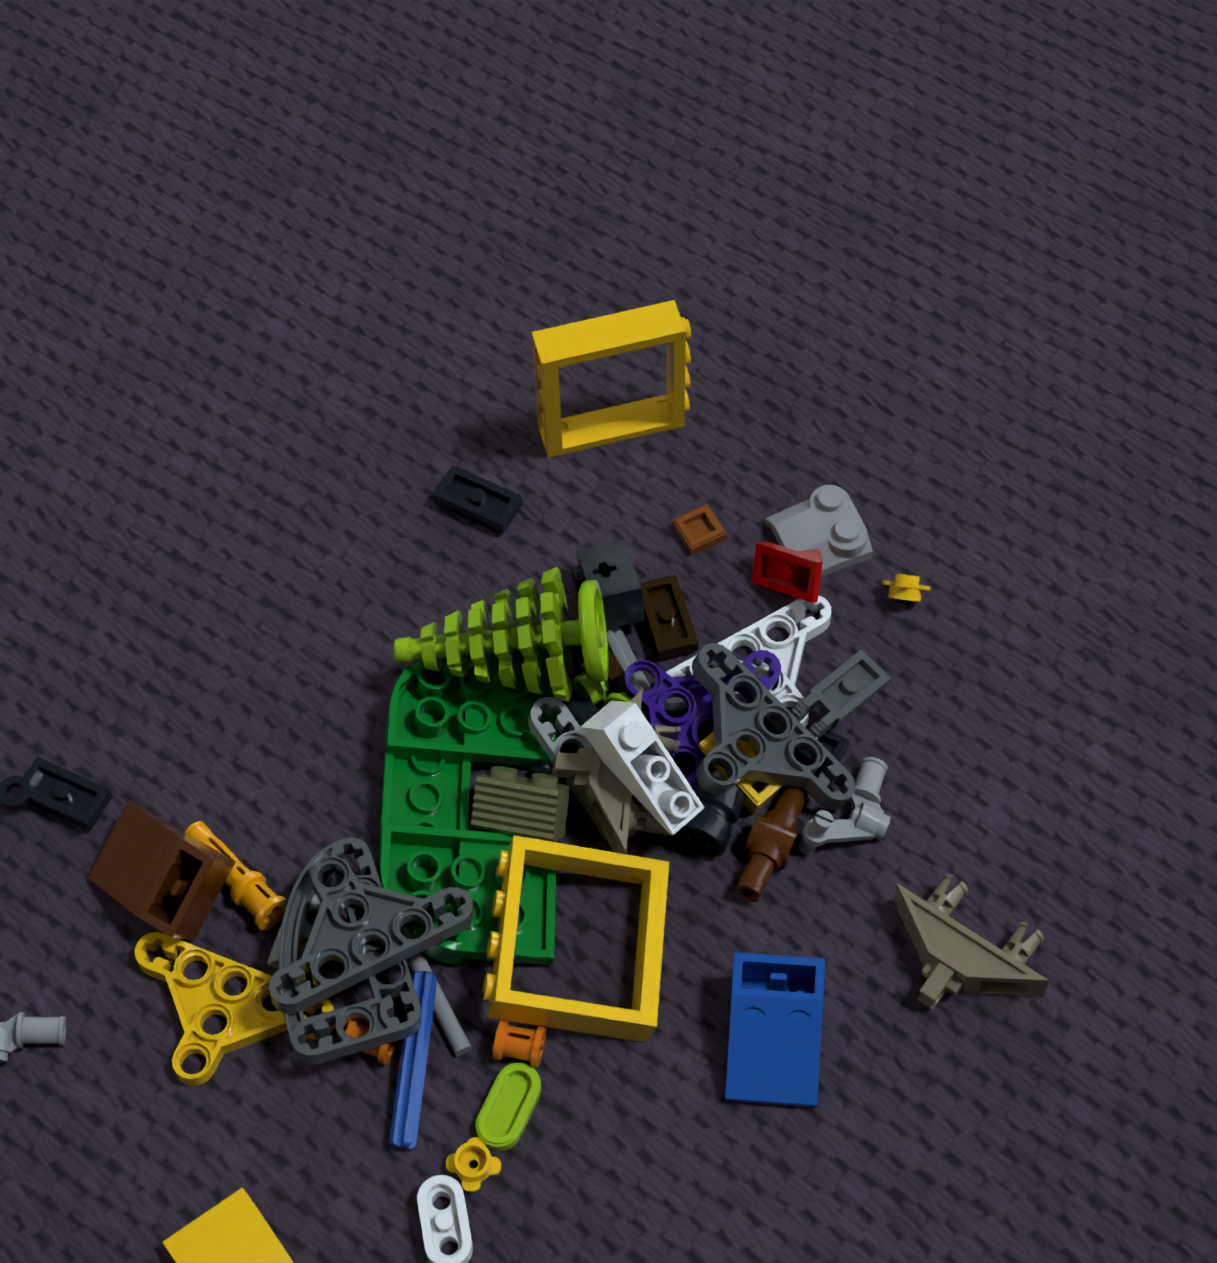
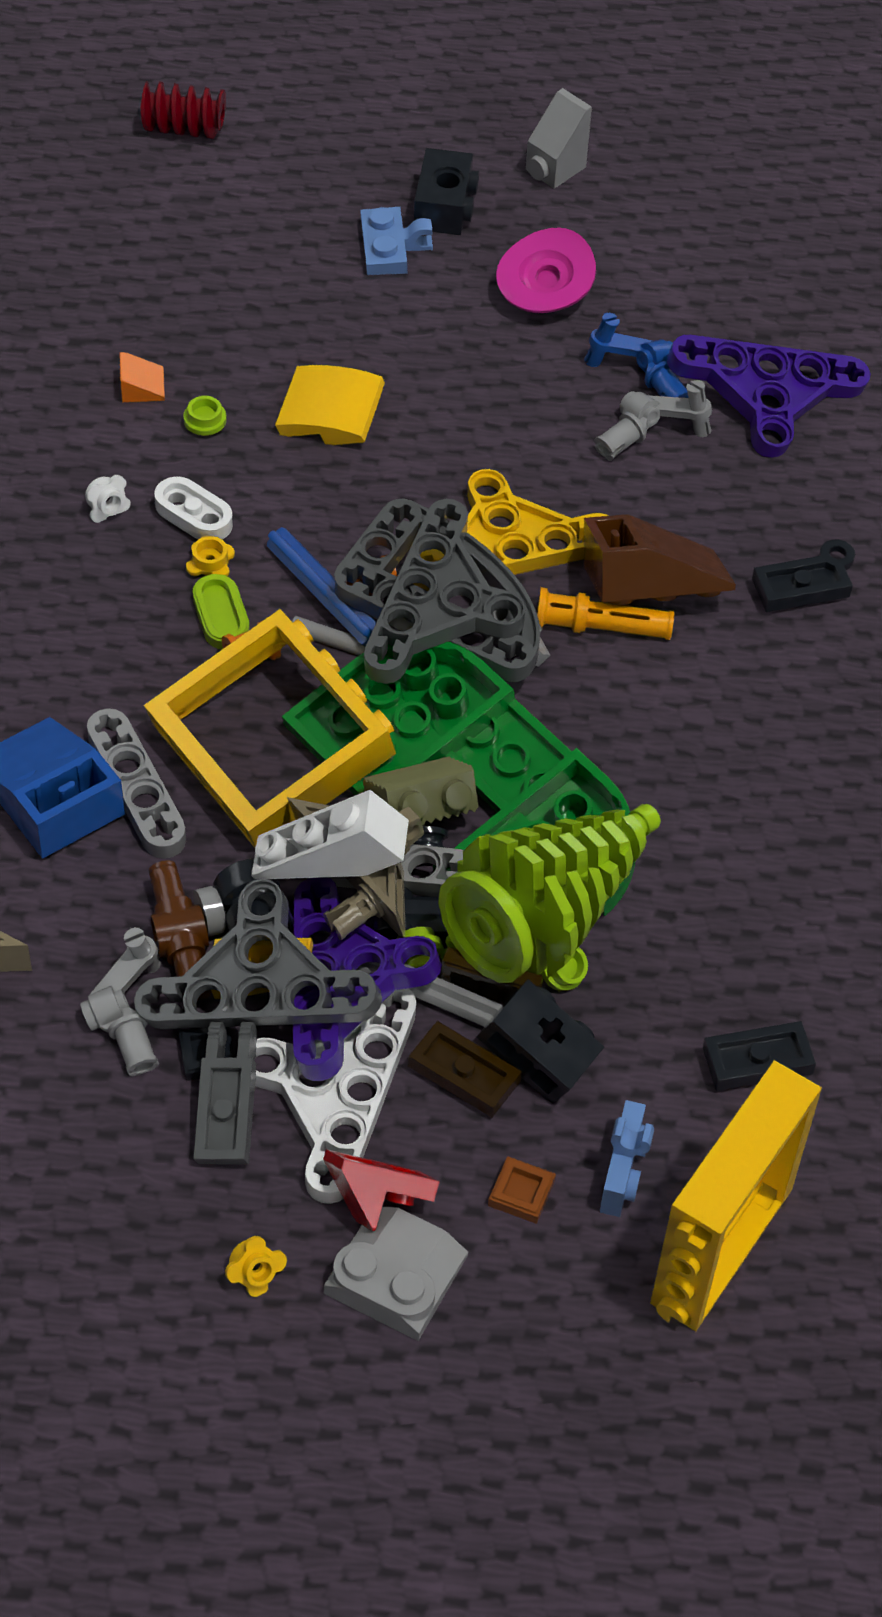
camera: 135 degrees right, 5 degrees down
none -> light grey beam [87,709,186,859]
none -> light grey tile [193,886,226,937]
none -> medium blue plate [600,1100,654,1217]

